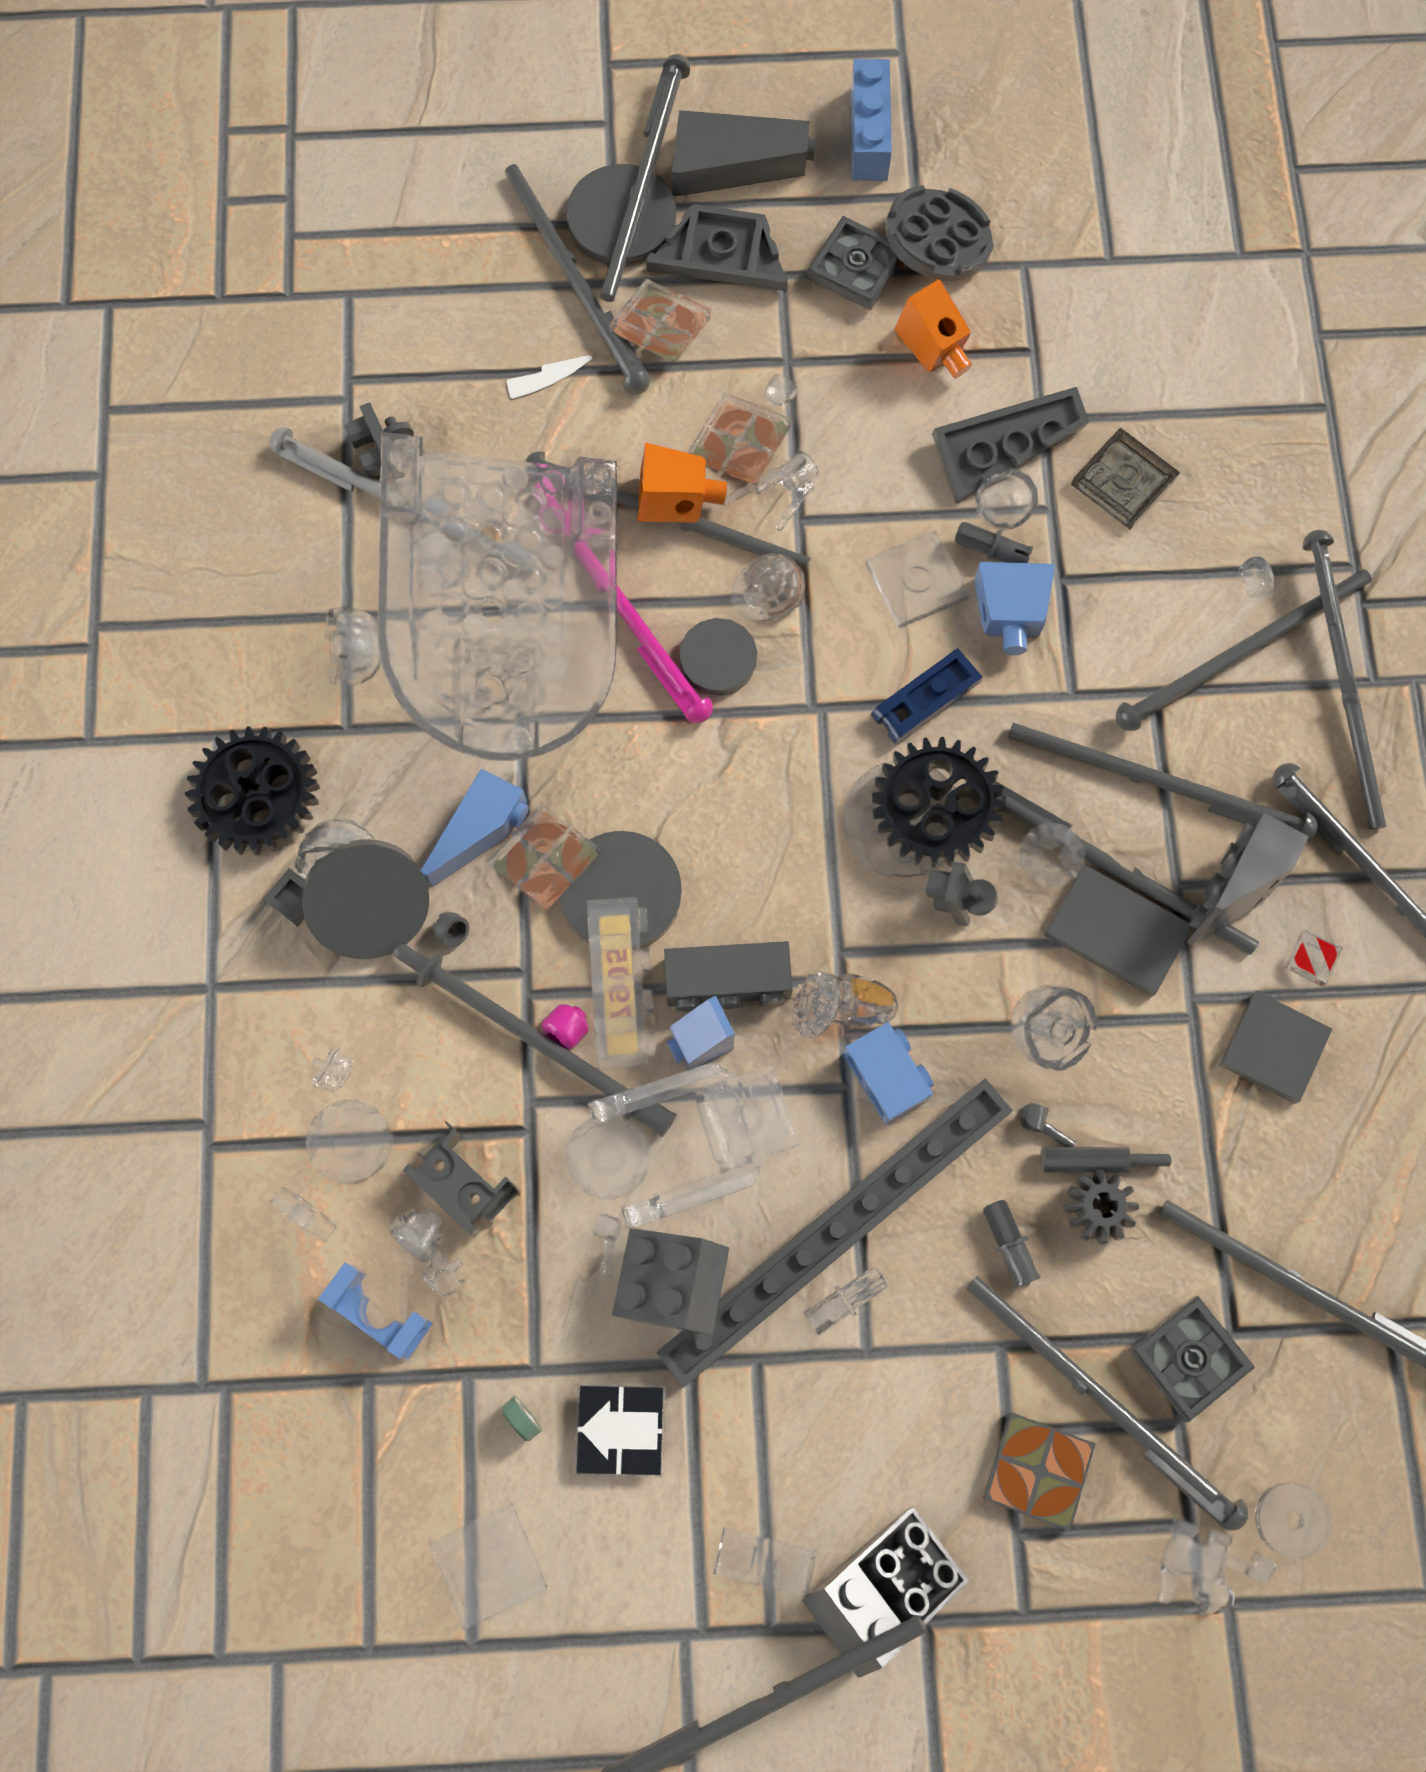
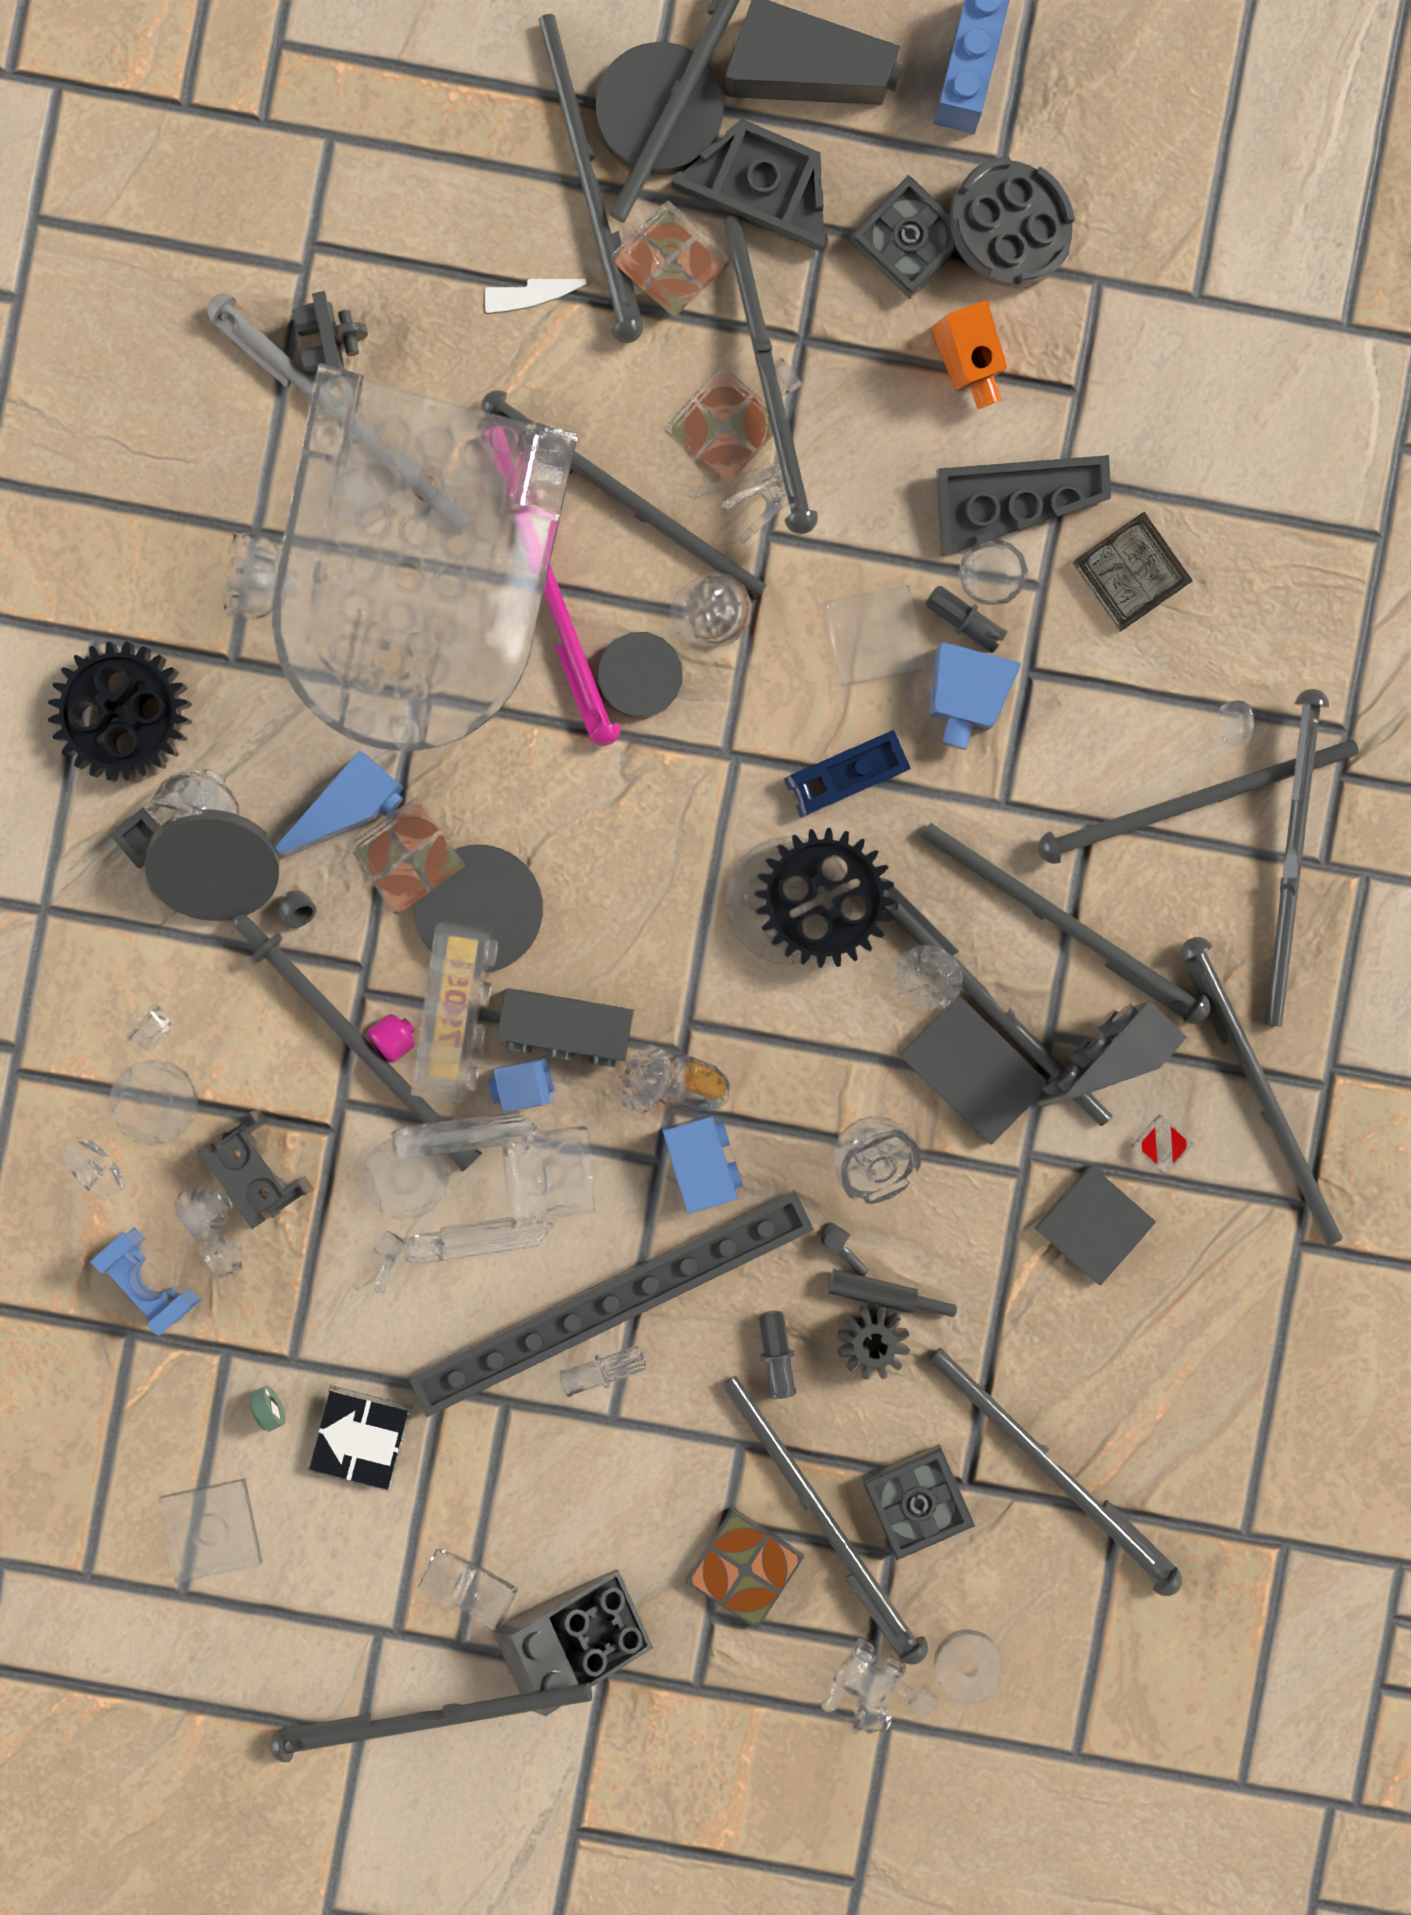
camera: 15 degrees right, 15 degrees up
dark grey brick [612,1228,729,1336] -> none
orange torso [637,443,727,523] -> none
dark grey hips [926,862,998,926] -> none
none -> dark grey bar [724,215,818,534]

